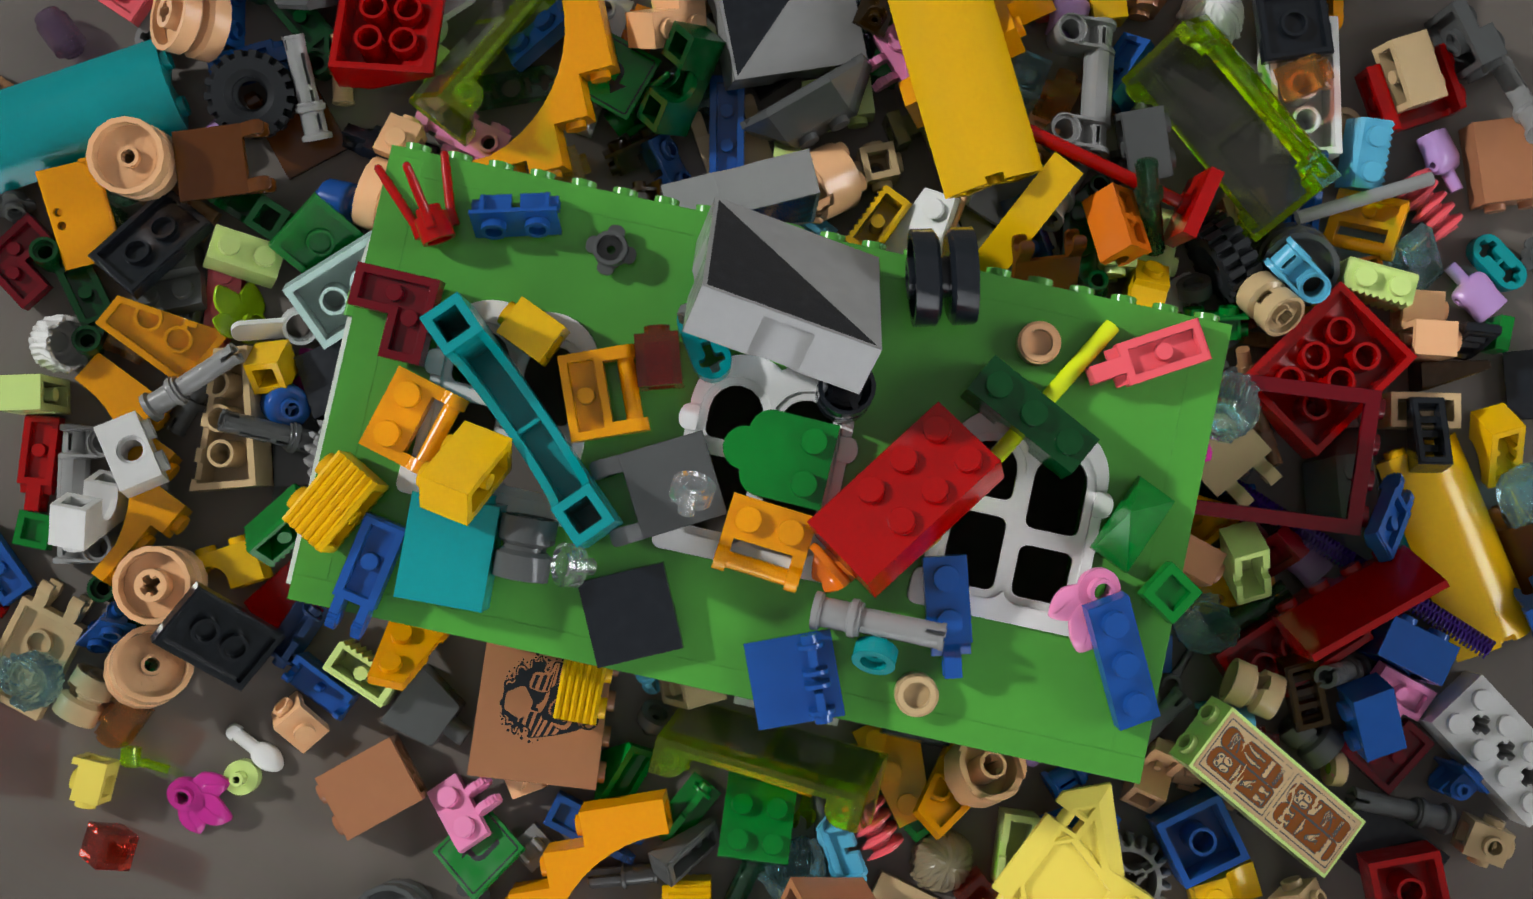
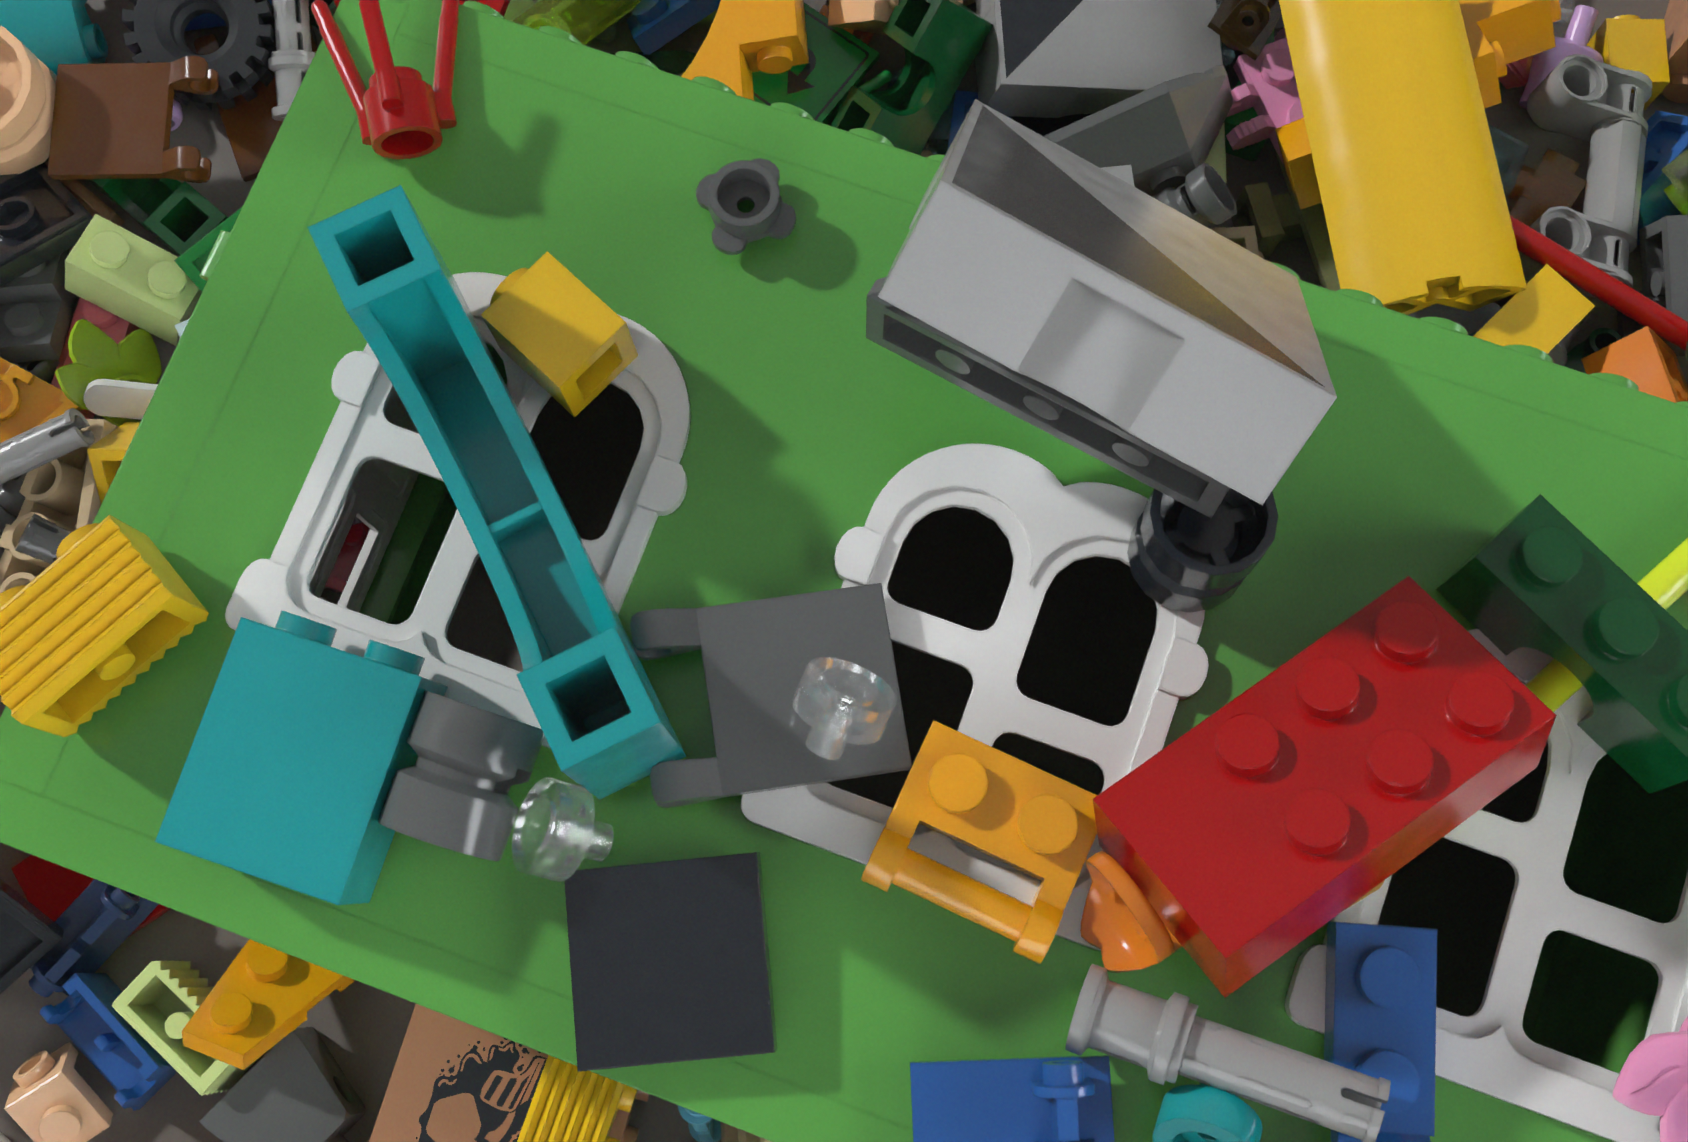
camera: 15 degrees right, 10 degrees down
blue hinge [324,511,406,640] -> none
dark red plate [347,261,445,367] -> none
light orange plate [358,365,470,474] -> none
yellow brick [416,420,512,526] -> none
blue hinge [468,192,562,240] -> none
light orange plate [557,344,651,444] -> none
clear red brick [634,324,684,391] -> none
teal beam [676,316,732,383] -> none
green plate [723,409,840,511] -> none
black wheel [905,226,980,327] -> none
light nougat tile [1016,321,1061,366] -> none
none -> dark grey wheel [1153,162,1237,226]

